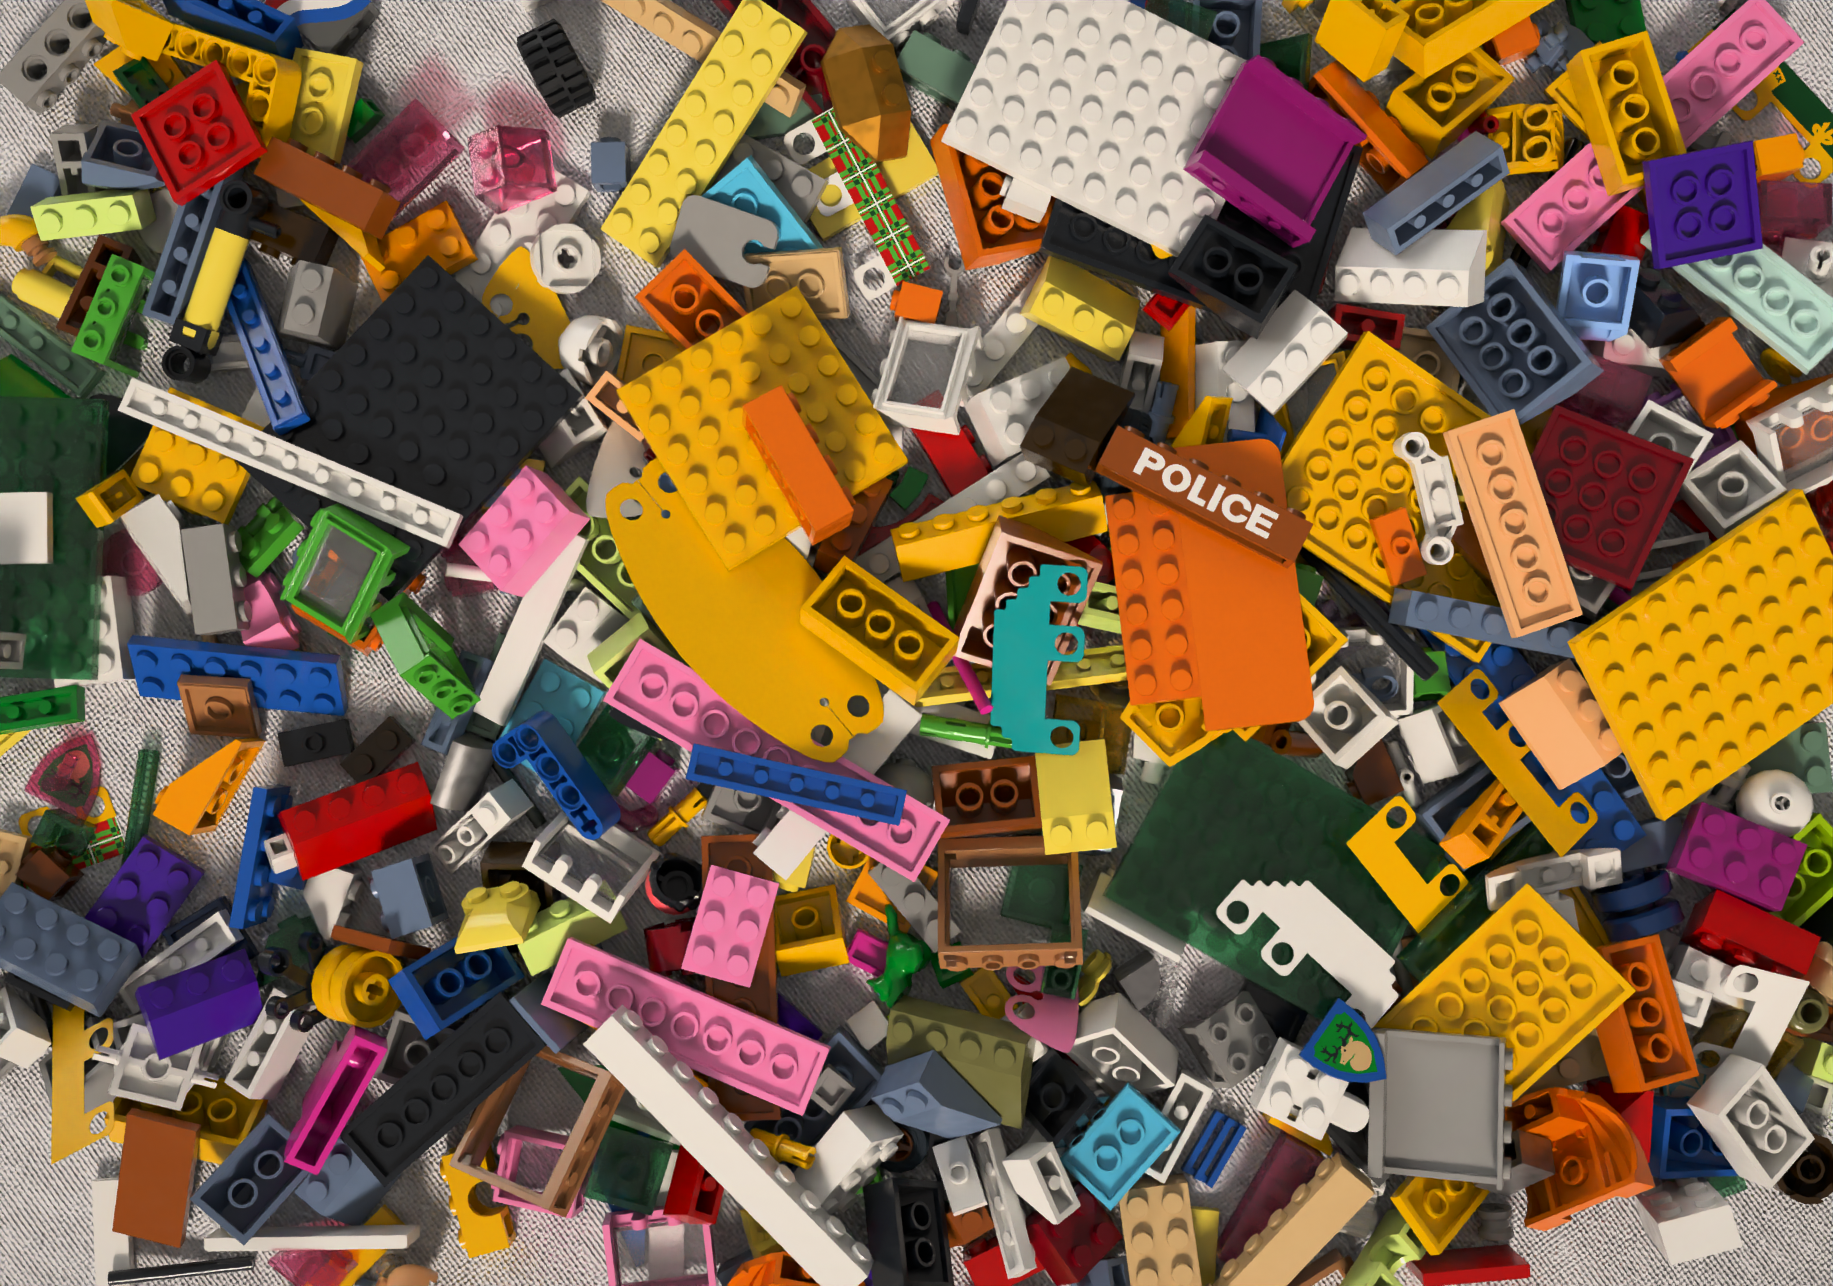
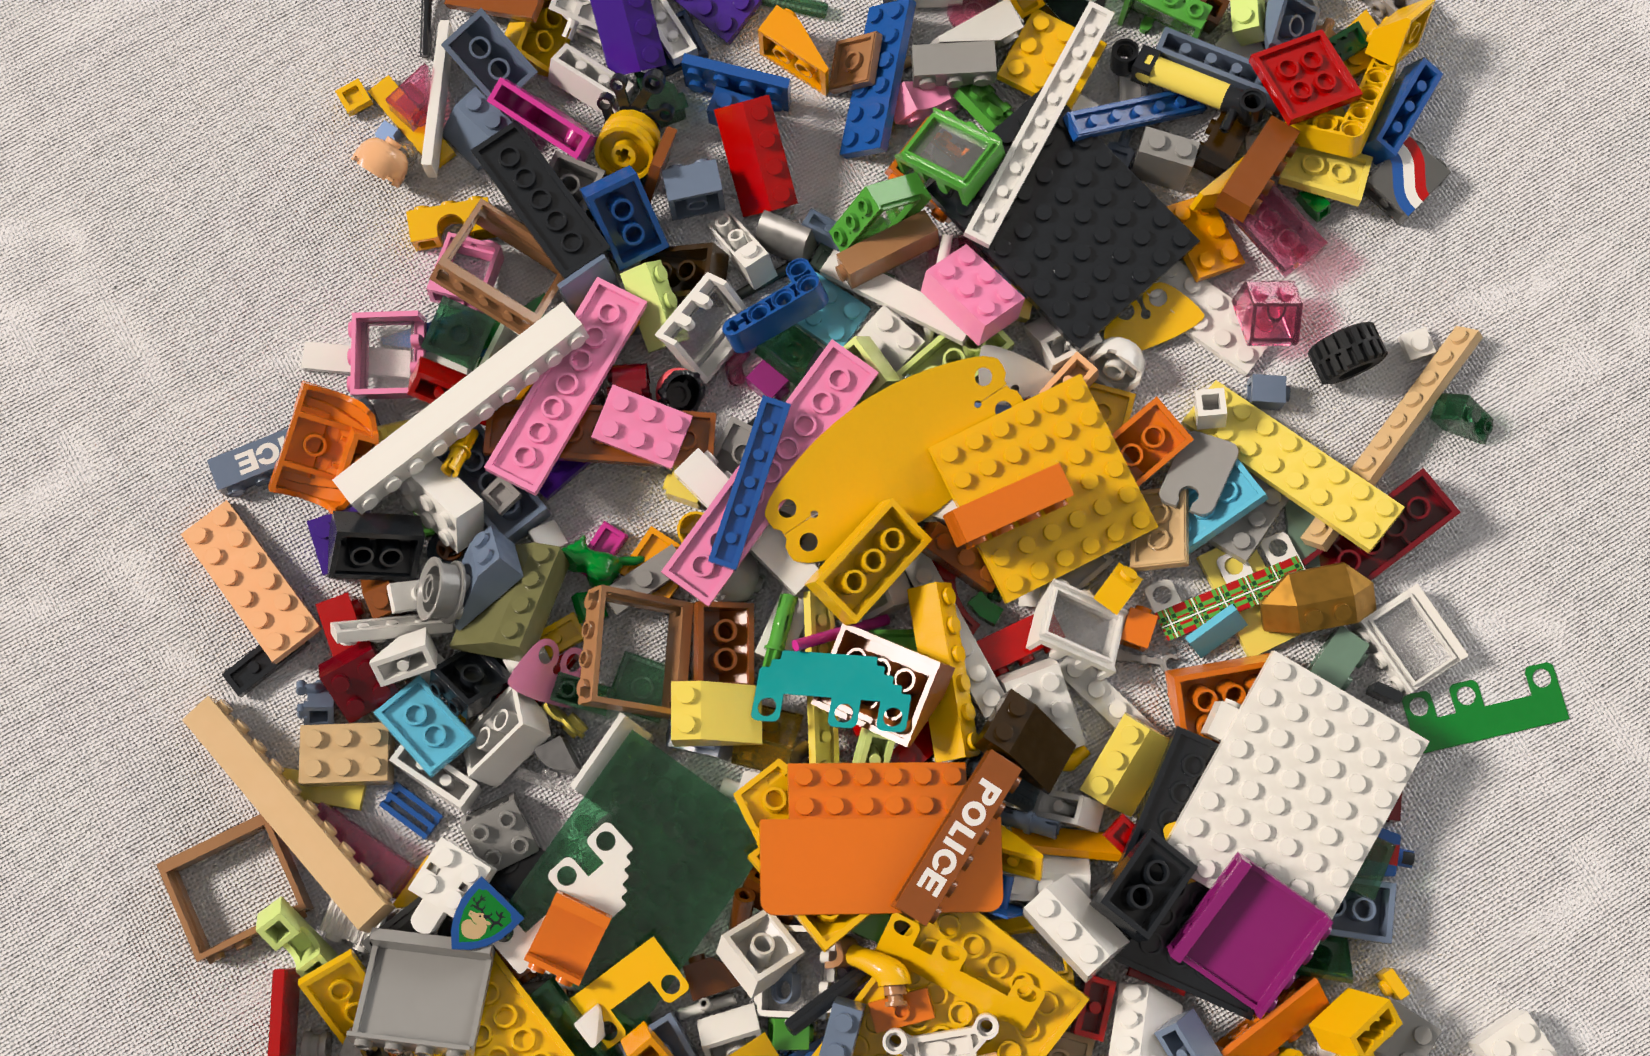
camera: 95 degrees right, 10 degrees down
white piece [264,833,297,874] -> none
black plate [277,719,355,767] -> none
white slope [303,865,364,940] -> none
dark brown plate [340,716,416,783] -> none
light yellow slope [454,881,541,954] -> none
white plate [530,223,601,294] -> none
yellow axle [647,786,707,847] -> none
yellow slope [775,884,850,977] -> none
none -> light grey wheel [416,557,471,624]
none -> orange panel [524,890,612,987]
none -> white slope [574,1003,605,1048]
none -> yellow piece [825,935,911,1007]
none -> medium nougat brick [835,210,939,289]
none -> yellow piece [875,913,1045,1032]
none -> yellow slope [1093,562,1143,615]
none -> medium azure tile [1185,604,1248,658]
none -> white brick [1194,388,1227,430]

